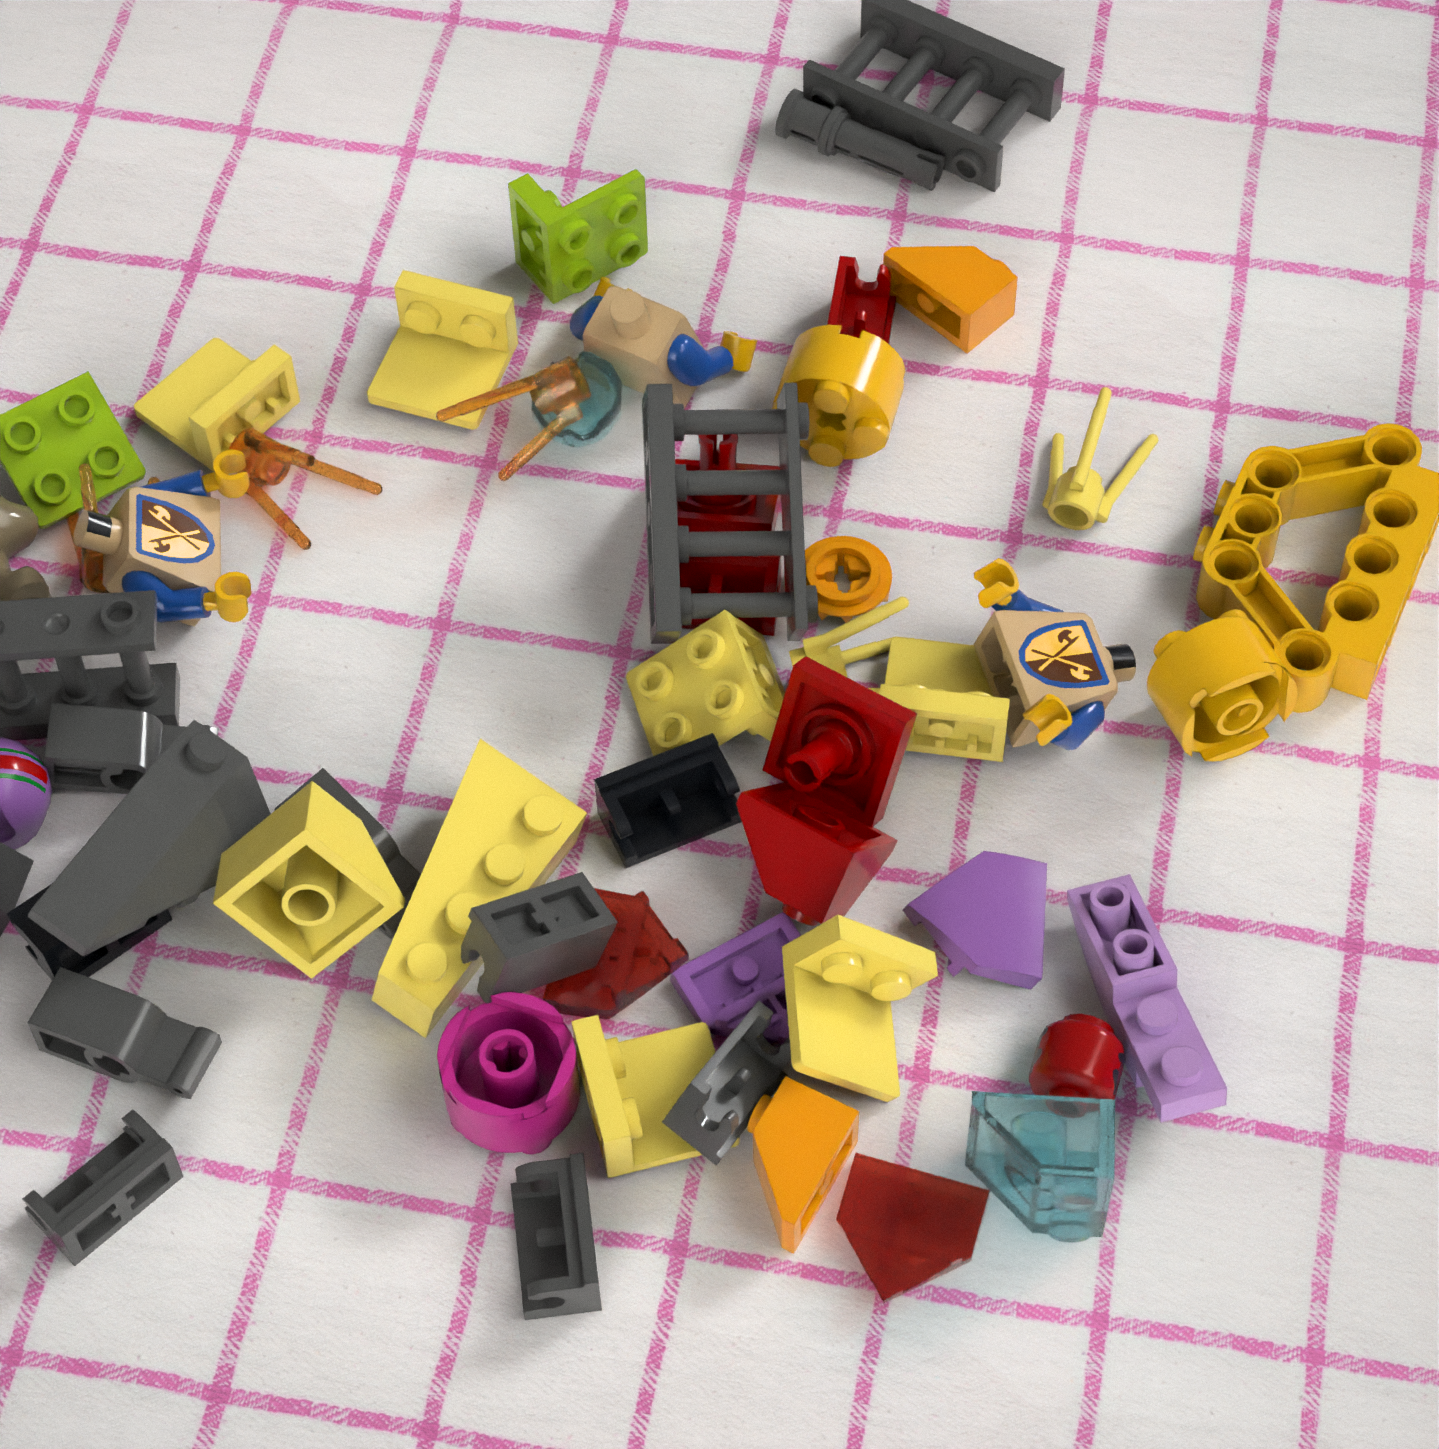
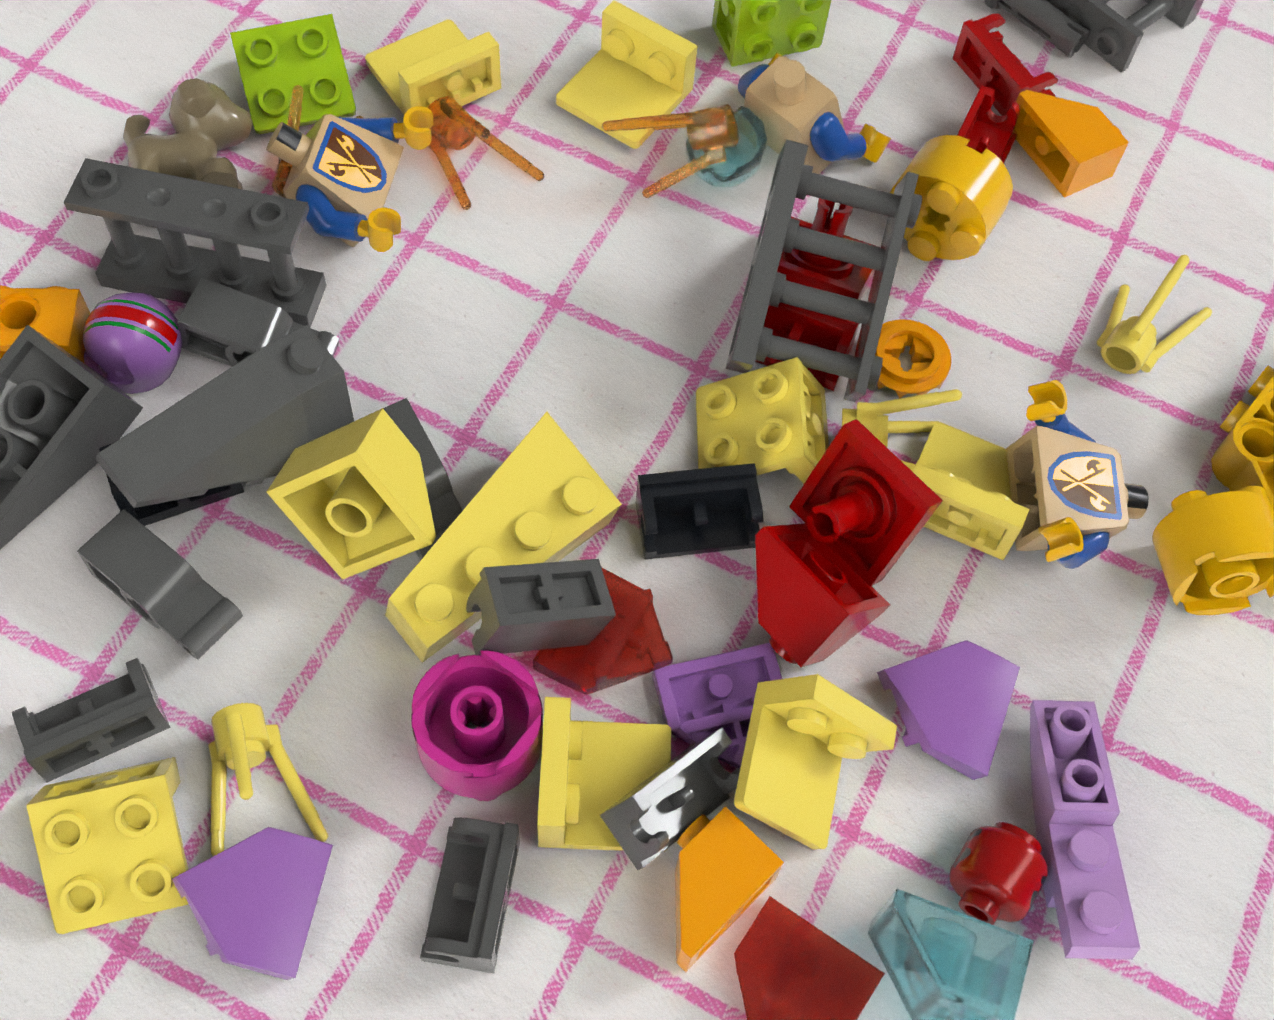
camera: 10 degrees right, 5 degrees up
none -> light yellow bracket [26,757,188,934]
none -> medium lavender slope [172,827,333,980]
none -> light yellow plant [208,703,328,856]
none -> red hinge [952,13,1058,116]

